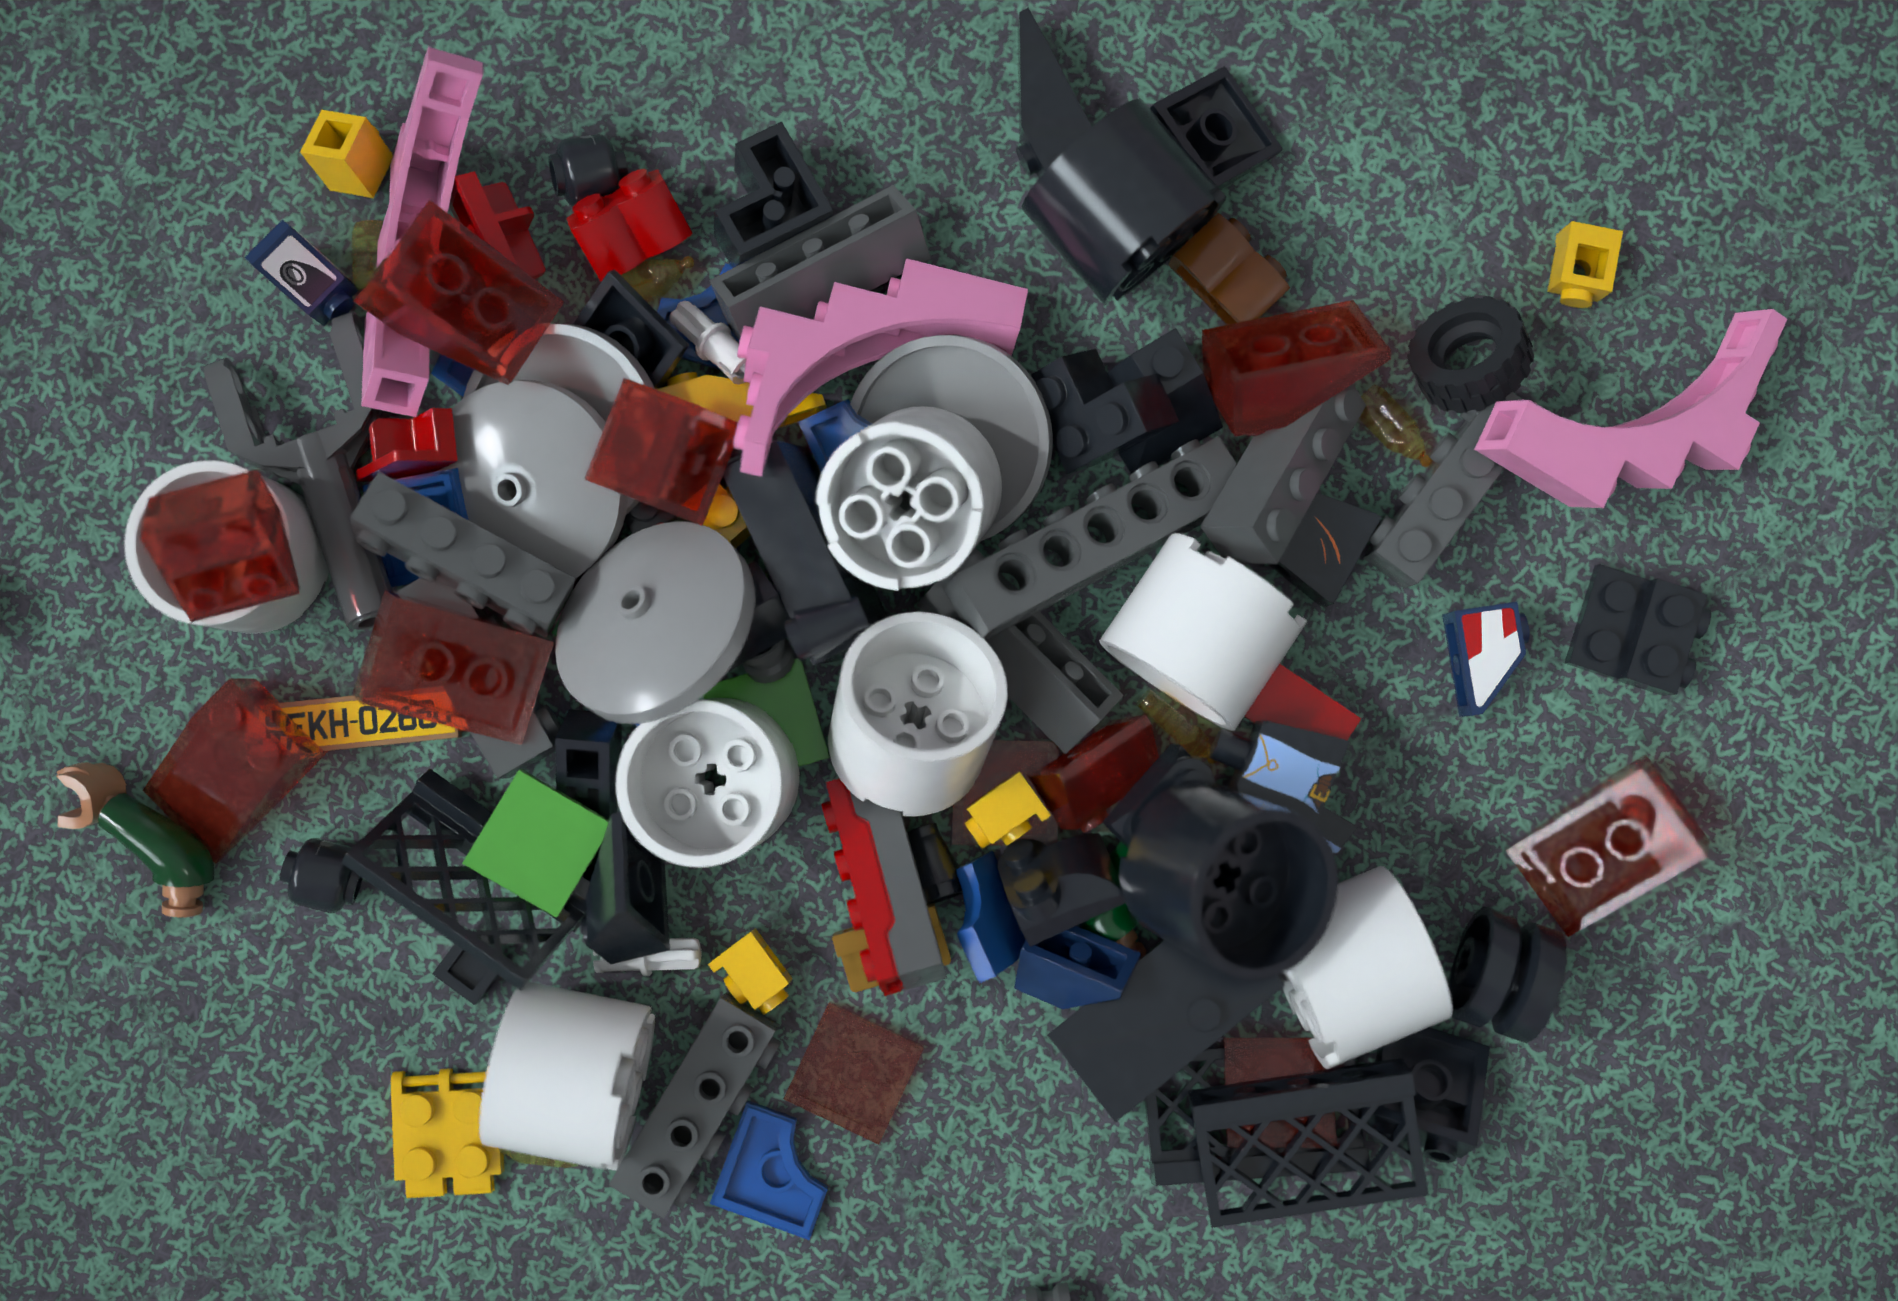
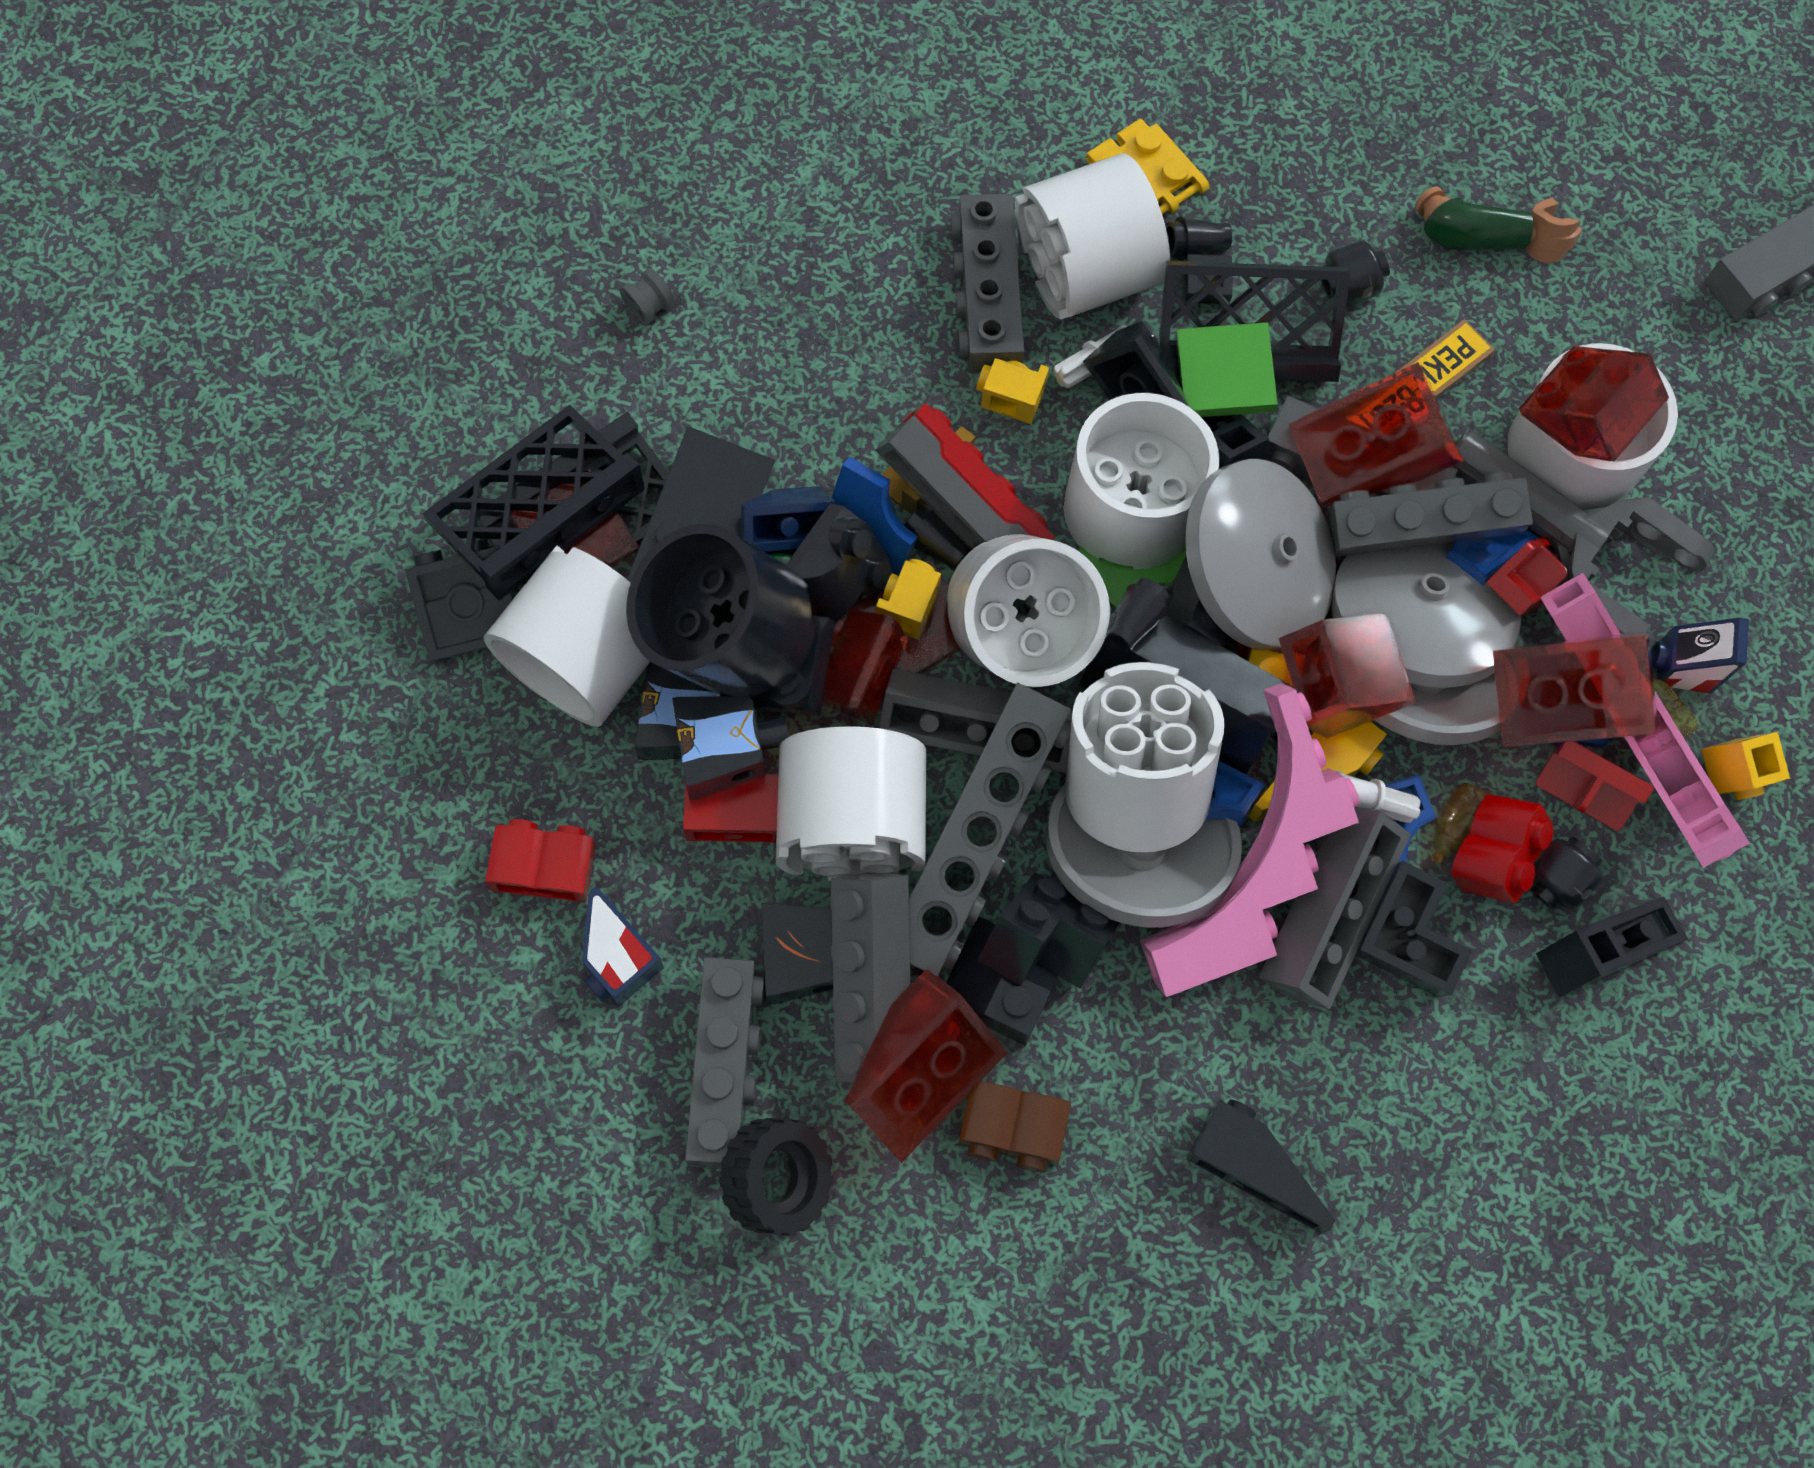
camera: 145 degrees right, 15 degrees down
clear red slope [143,678,328,864] -> none
black slope [573,269,689,396] -> none
blue tile [710,1101,828,1240] -> none
clear red tile [783,1001,924,1145] -> none
black brick [1022,99,1226,305] -> none
black slope [1150,66,1283,190] -> none
clear orange piece [1359,384,1433,468] -> none
black wheel [1447,906,1567,1043] -> none
bright pink arch [1474,309,1787,508] -> none
clear red slope [1505,754,1710,937] -> none
yellow brick [1547,221,1623,308] -> none
black plate [1564,564,1712,696] -> none
none -> red brick [485,819,596,902]
none -> black cone [1165,216,1232,261]
none -> black slope [1536,896,1688,997]

